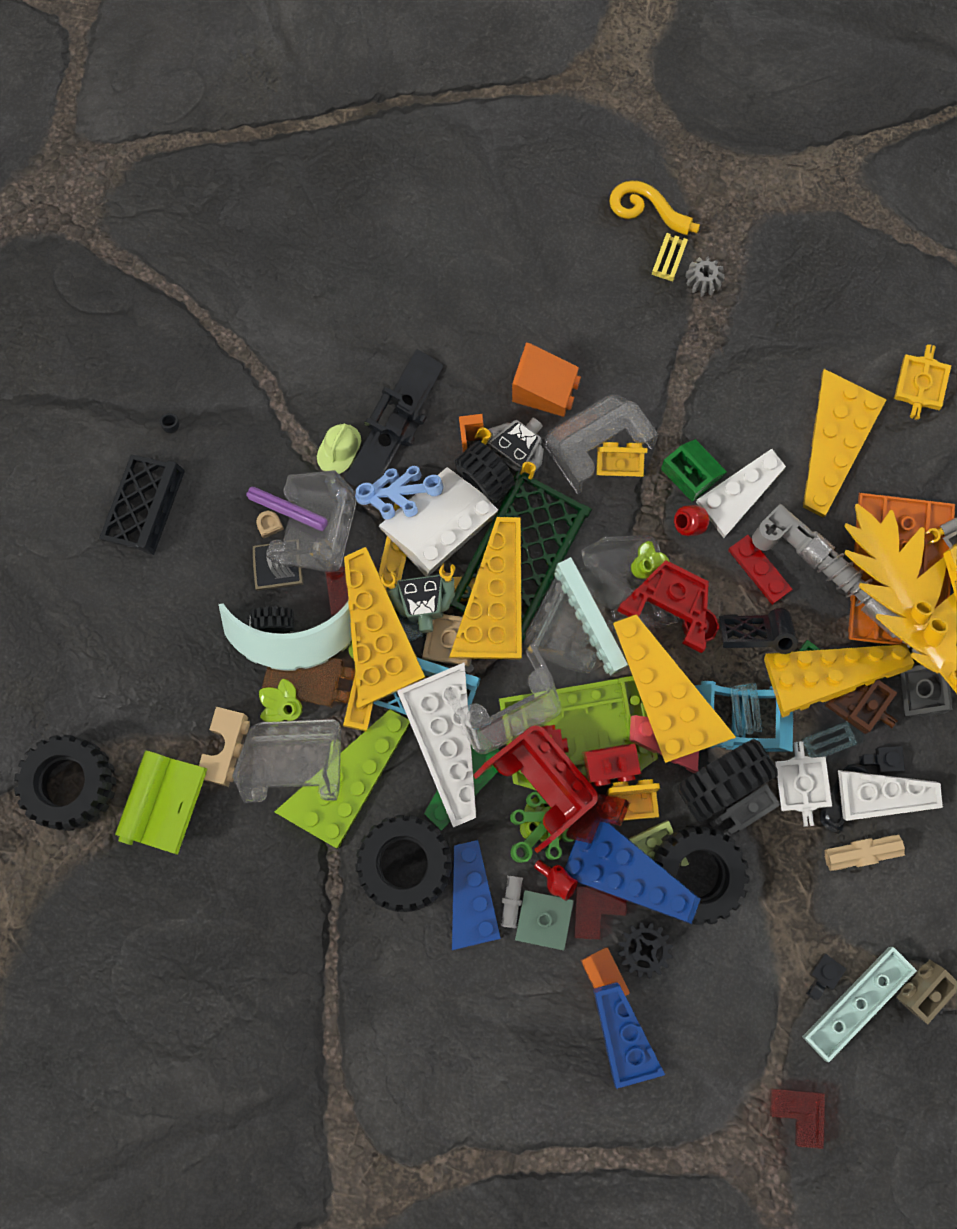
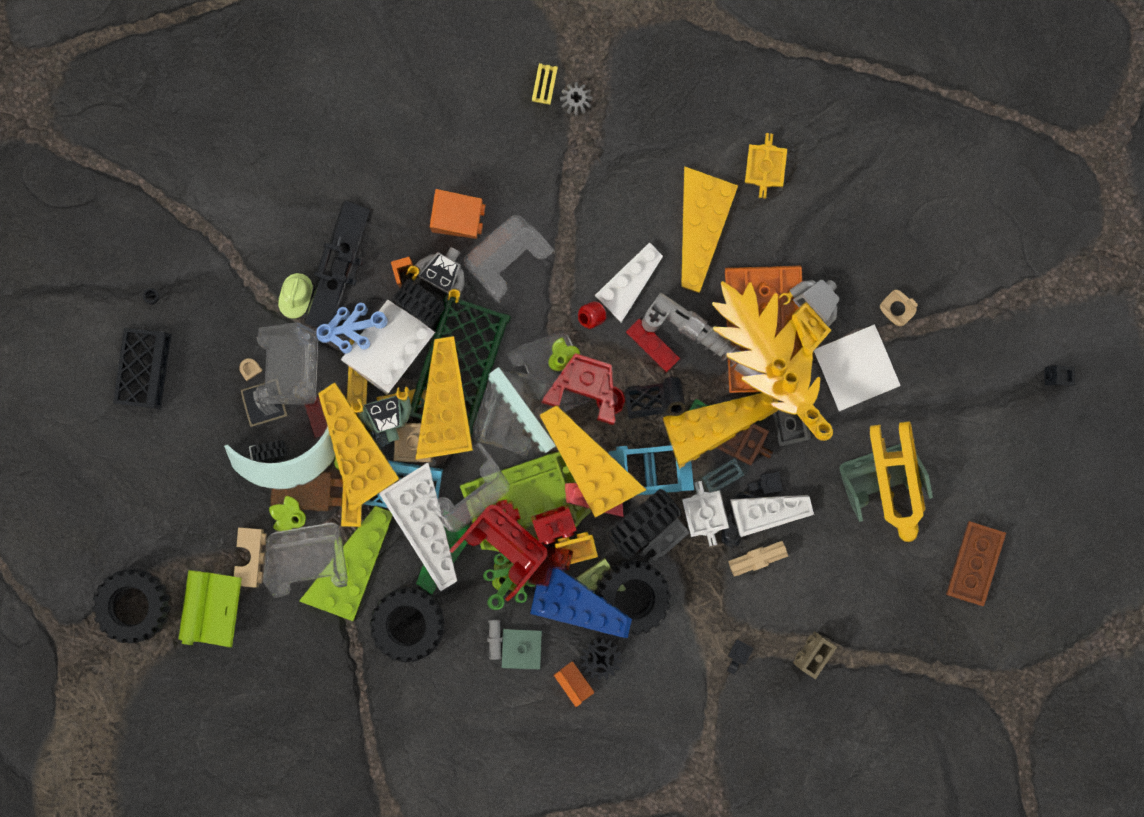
camera: 15 degrees left, 10 degrees up
medium lavender axle [246,487,328,531] -> none
blue wing [452,840,501,950] -> none
red piece [534,860,578,901] -> none
clear red plate [574,887,627,940] -> none
blue wing [593,982,665,1089] -> none
yellow bracket [596,442,648,477] -> none
yellow plant [609,181,700,235] -> none
green slope [661,439,727,502] -> none
clear light blue tile [730,683,763,736] -> none
clear red plate [770,1088,825,1149] -> none
light aqua piece [802,947,917,1062] -> none

